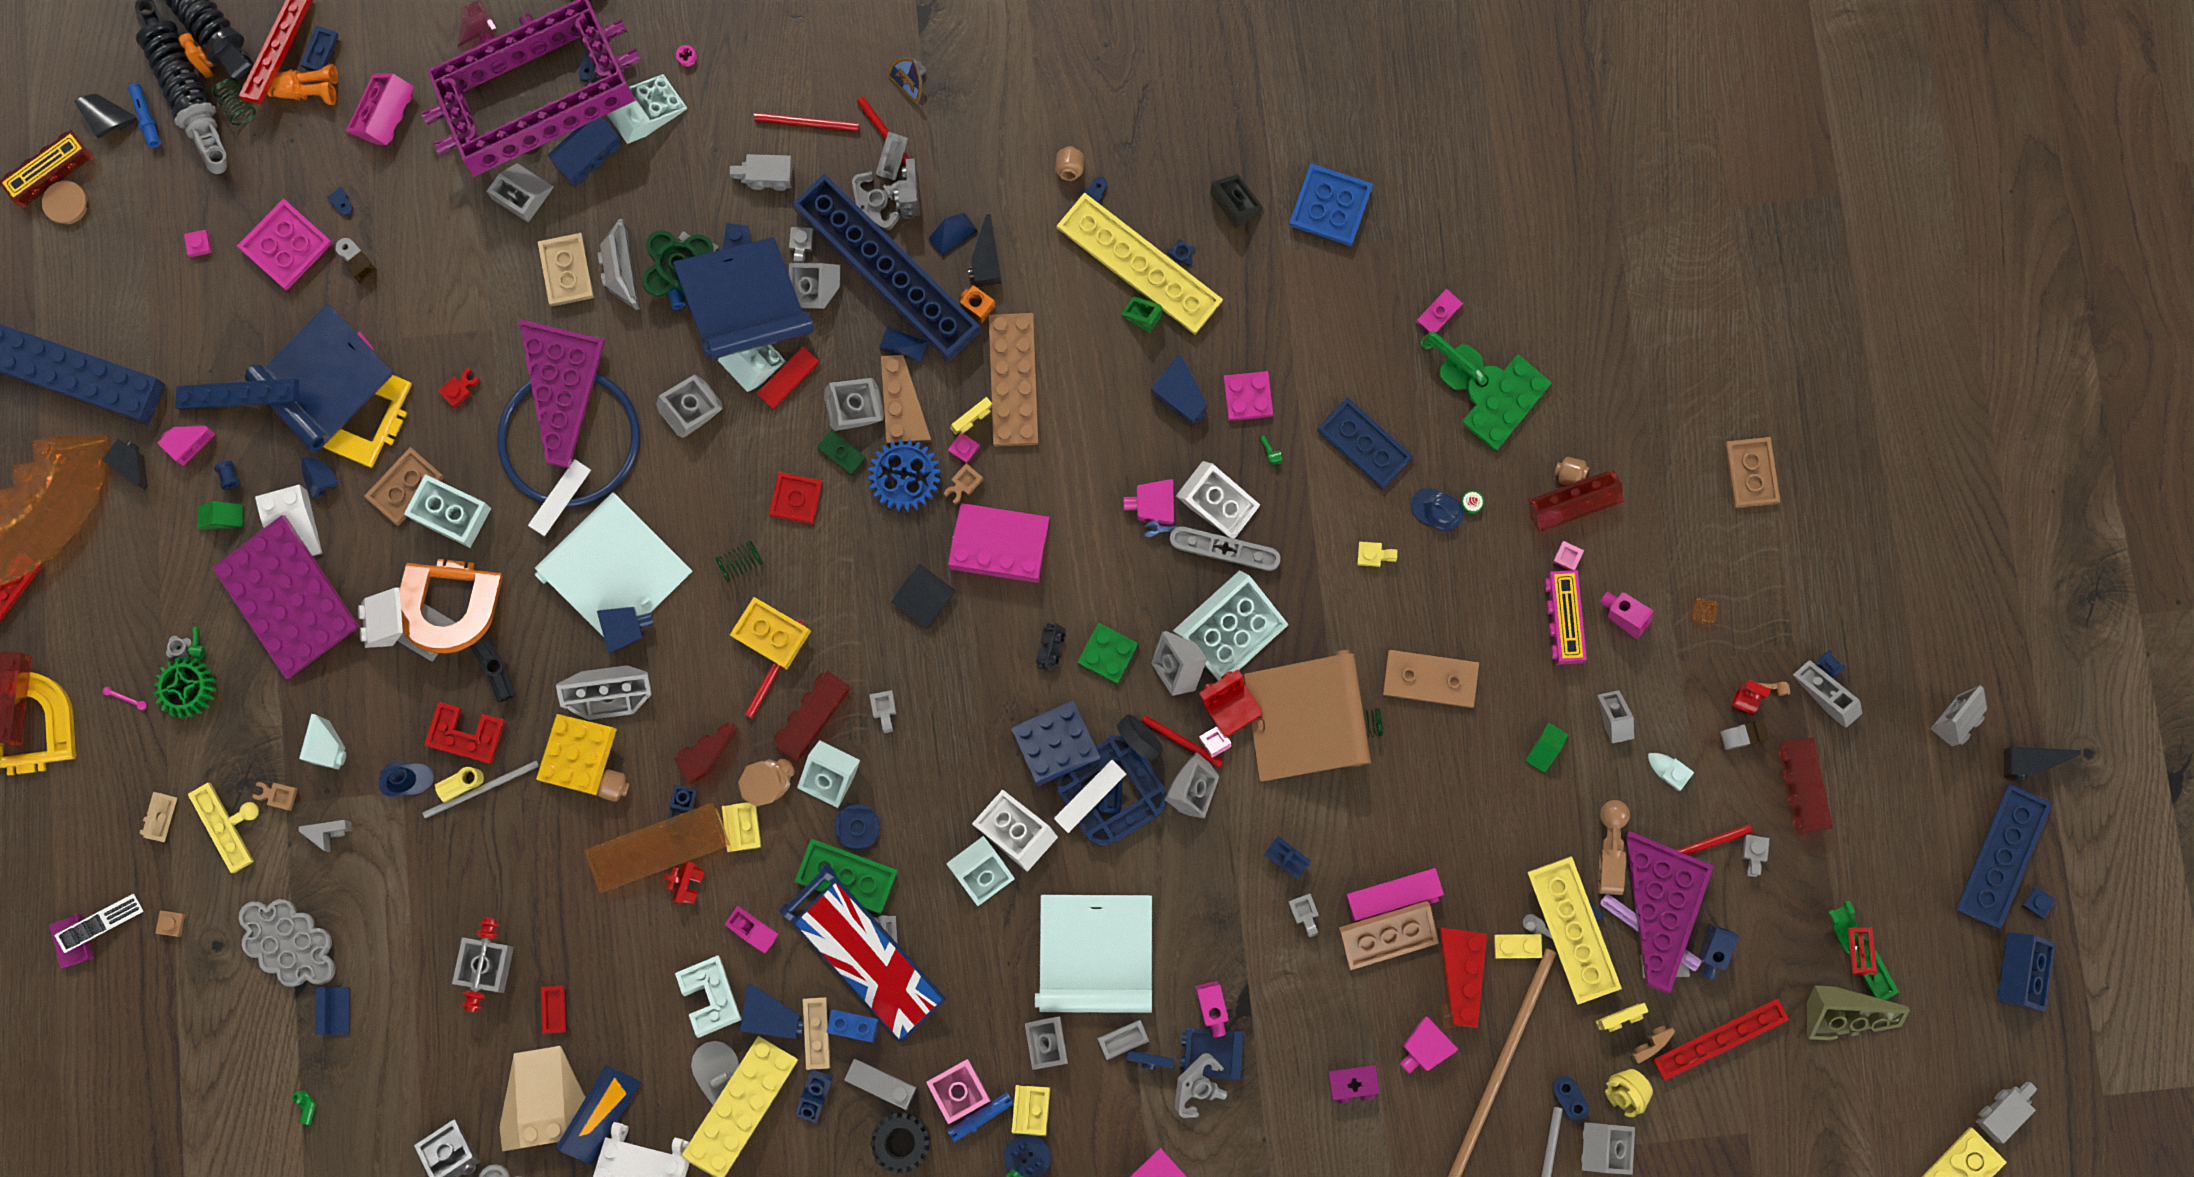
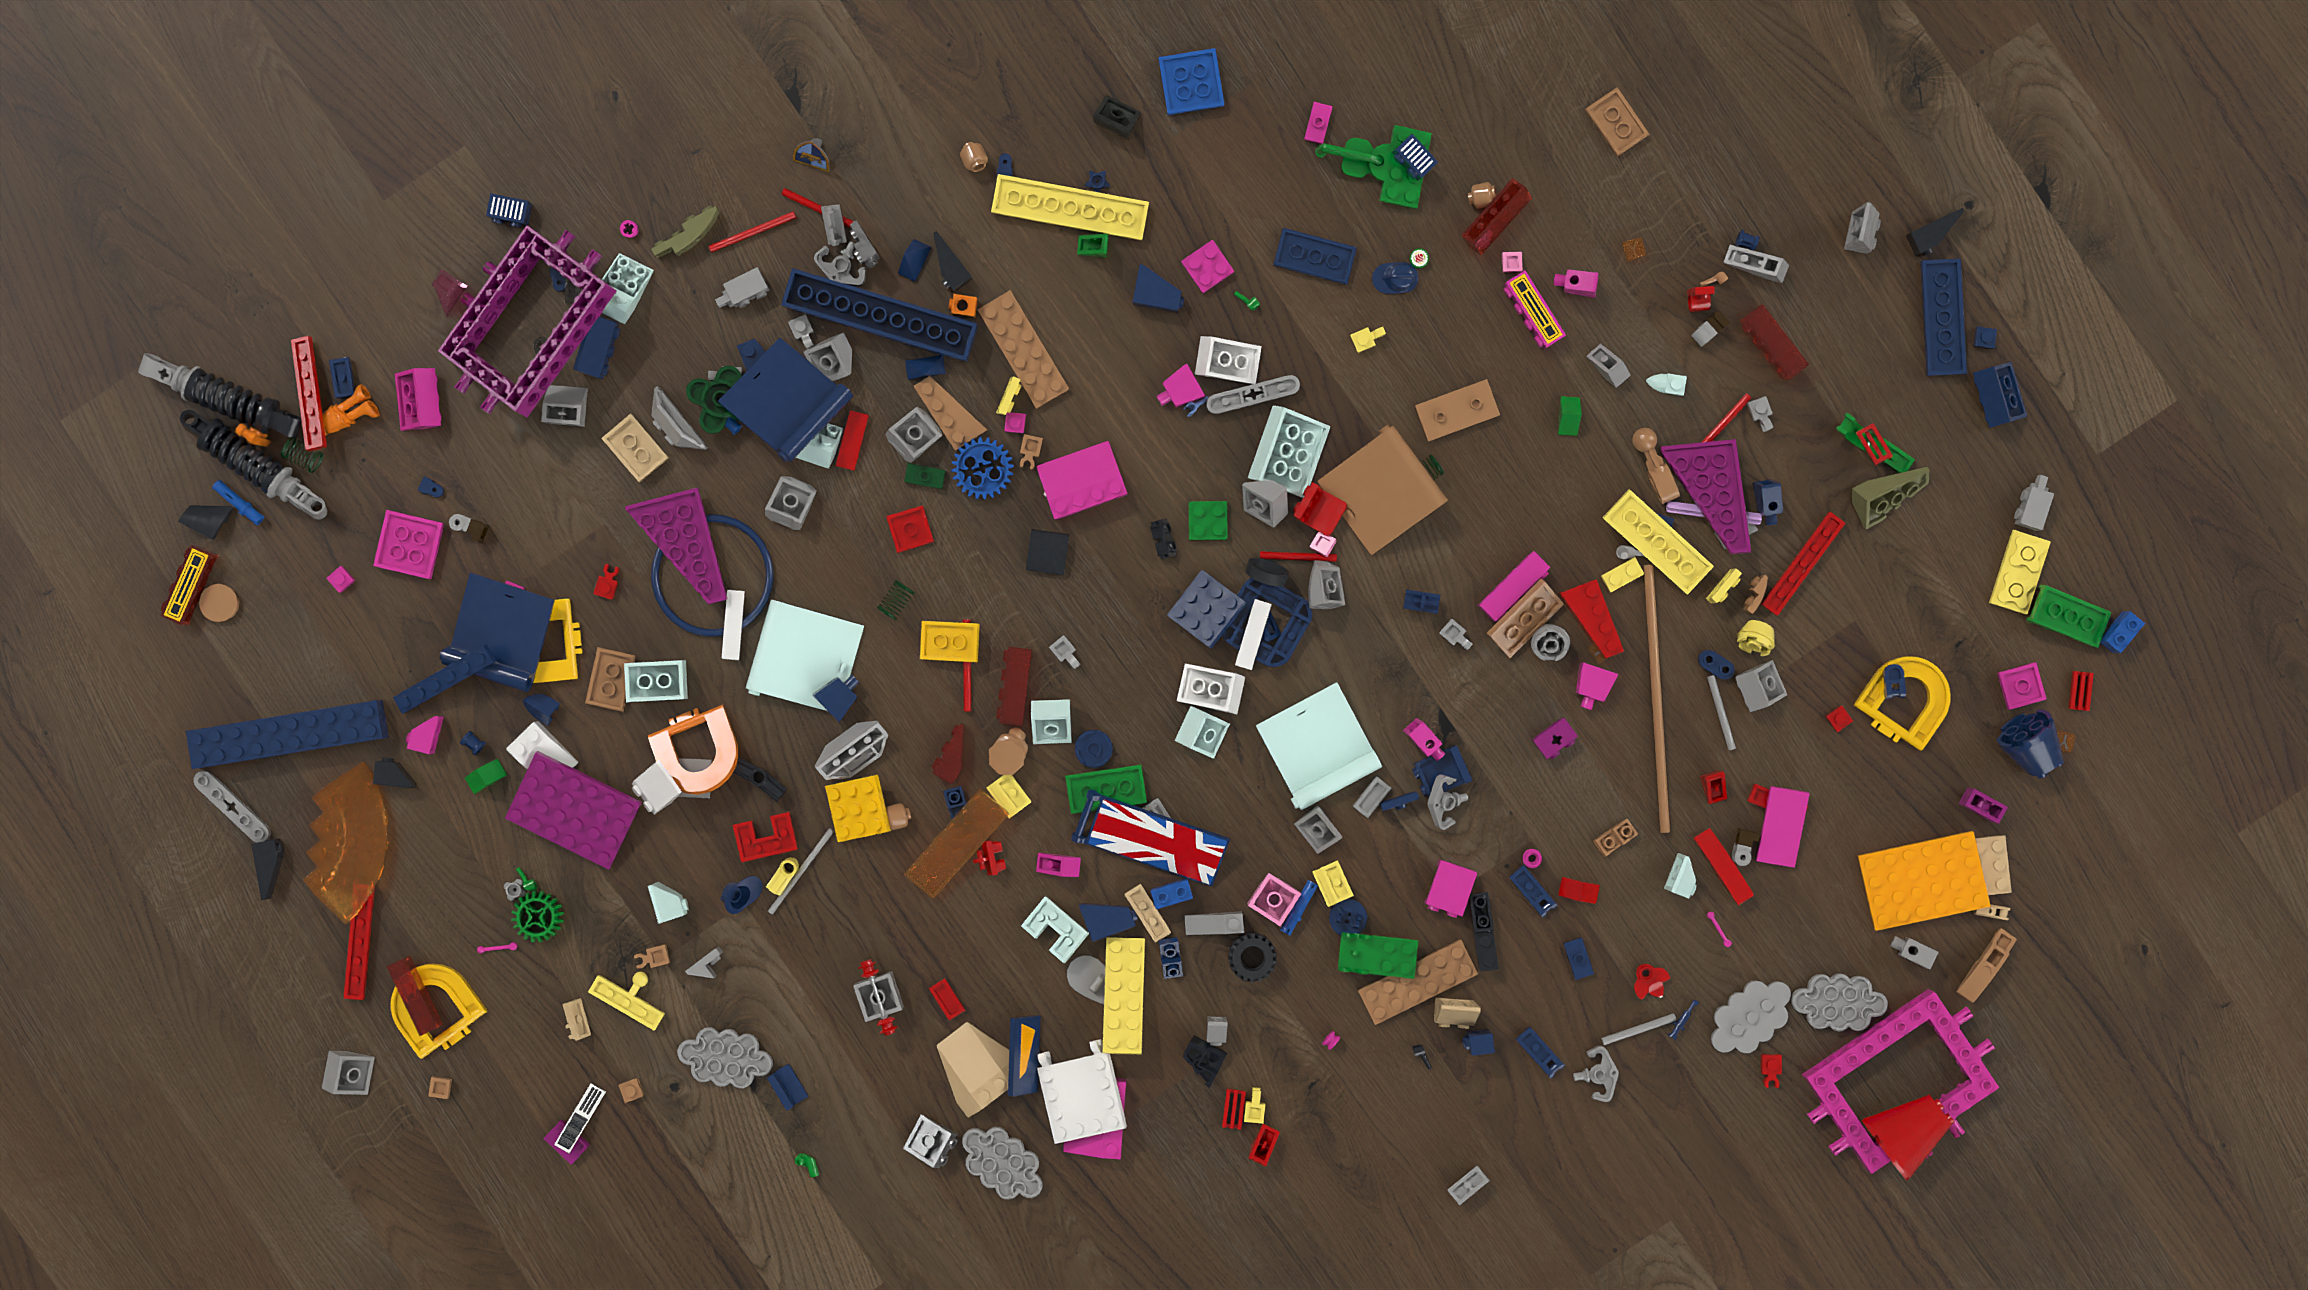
camera: 30 degrees left, 10 degrees up
none -> olive slope [651,206,720,258]
none -> dark blue brick [1392,134,1438,181]
none -> light grey cone [1531,624,1570,661]

